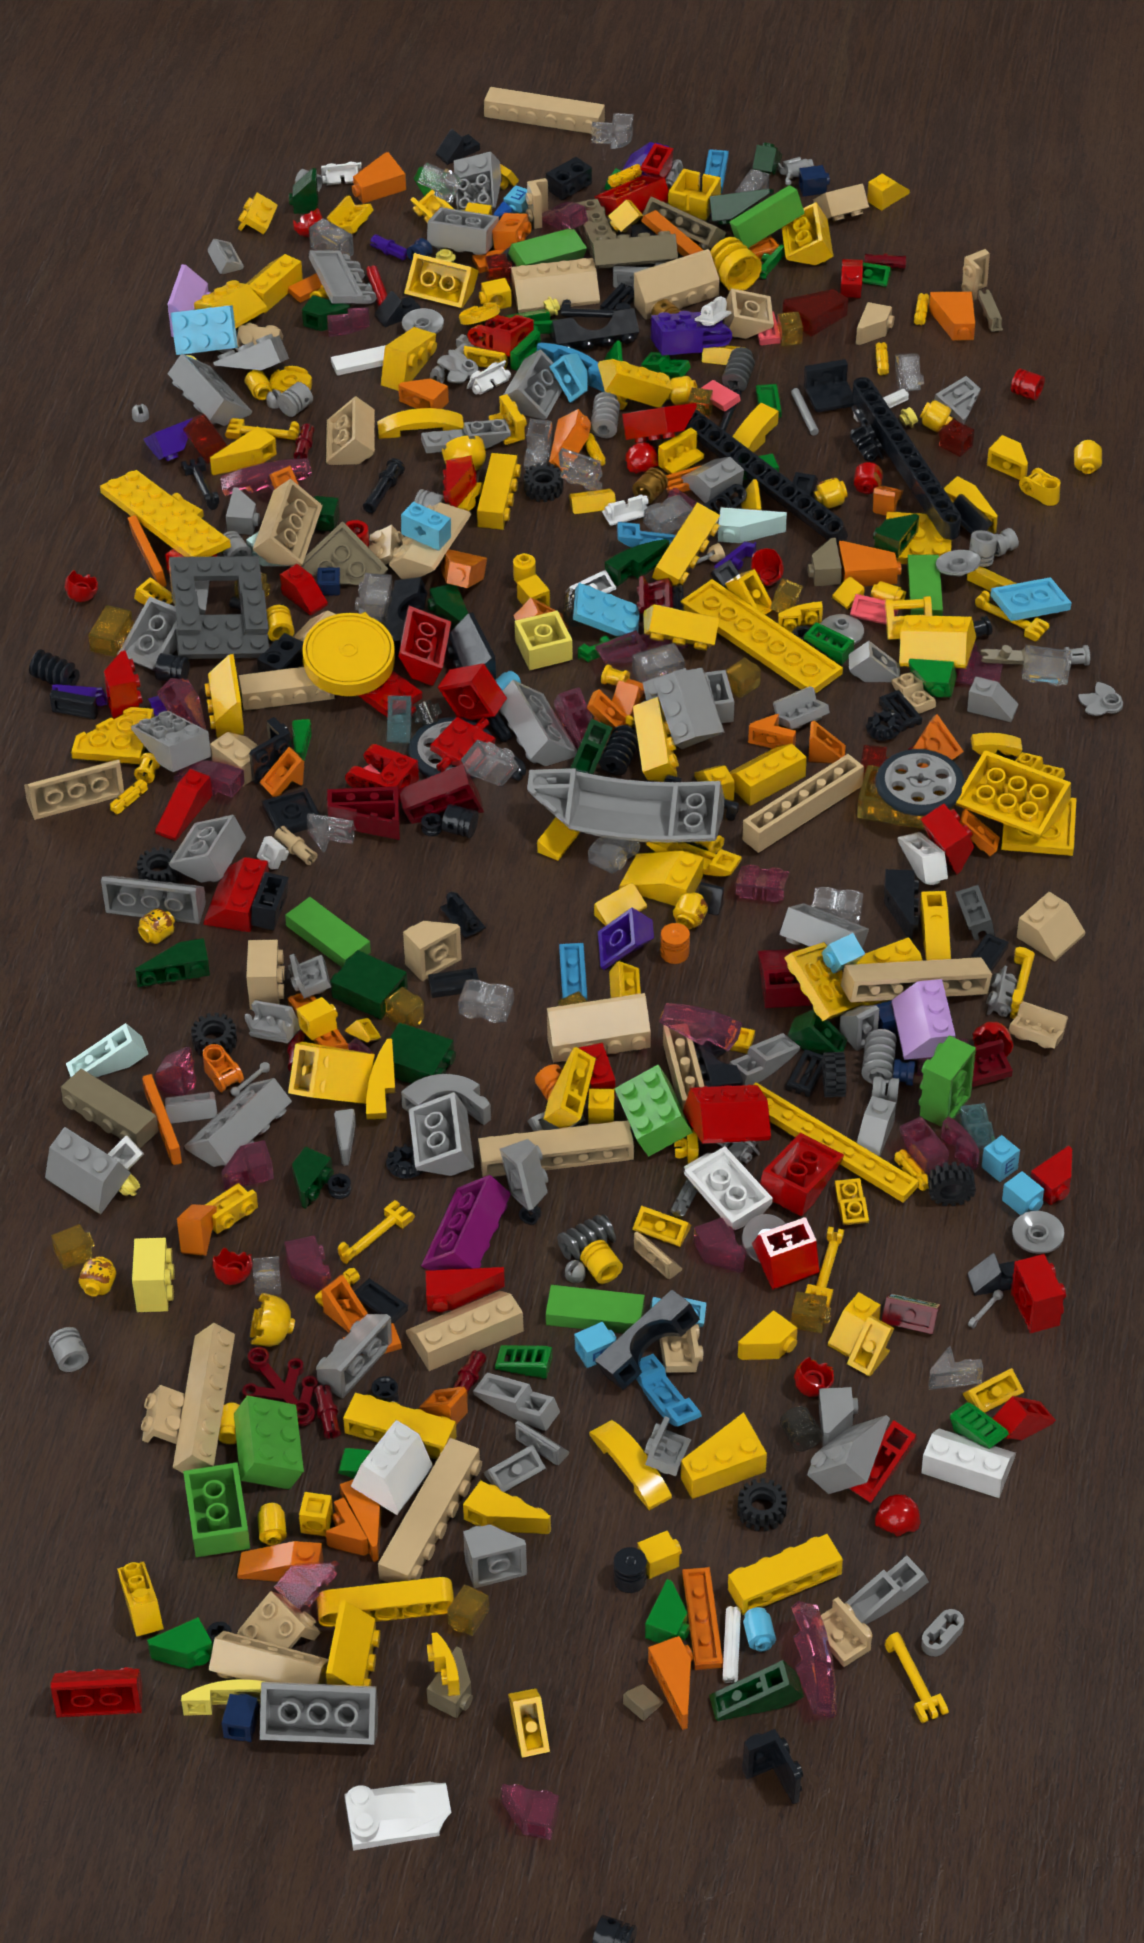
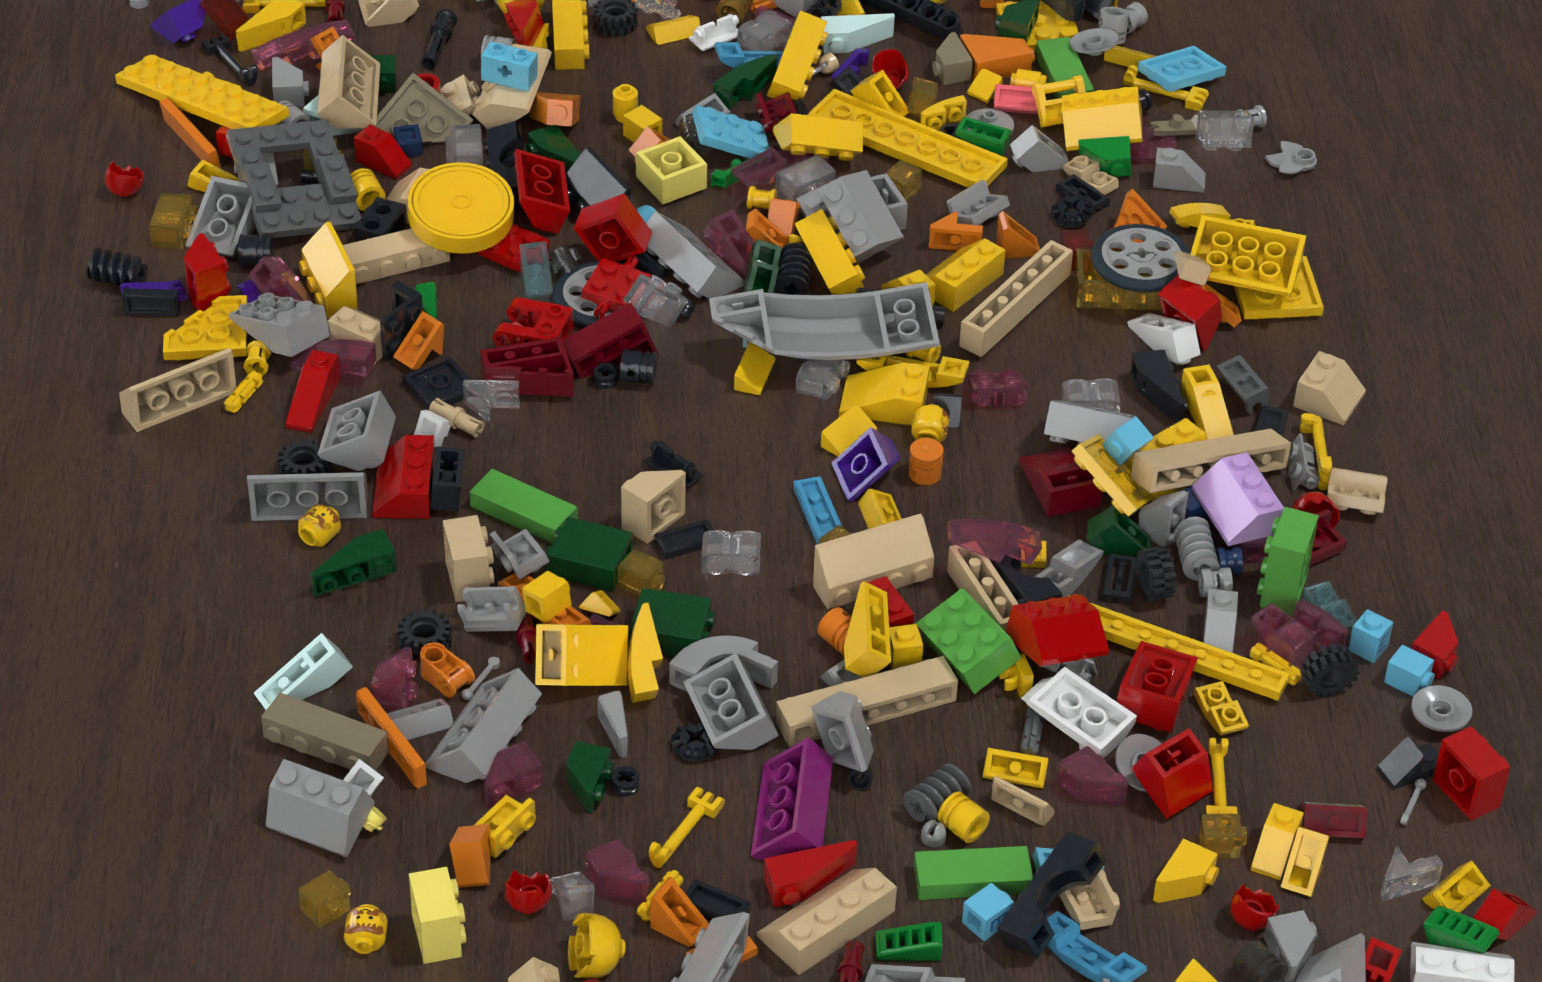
camera: 15 degrees left, 5 degrees down
none -> tan slope [1174,251,1211,286]

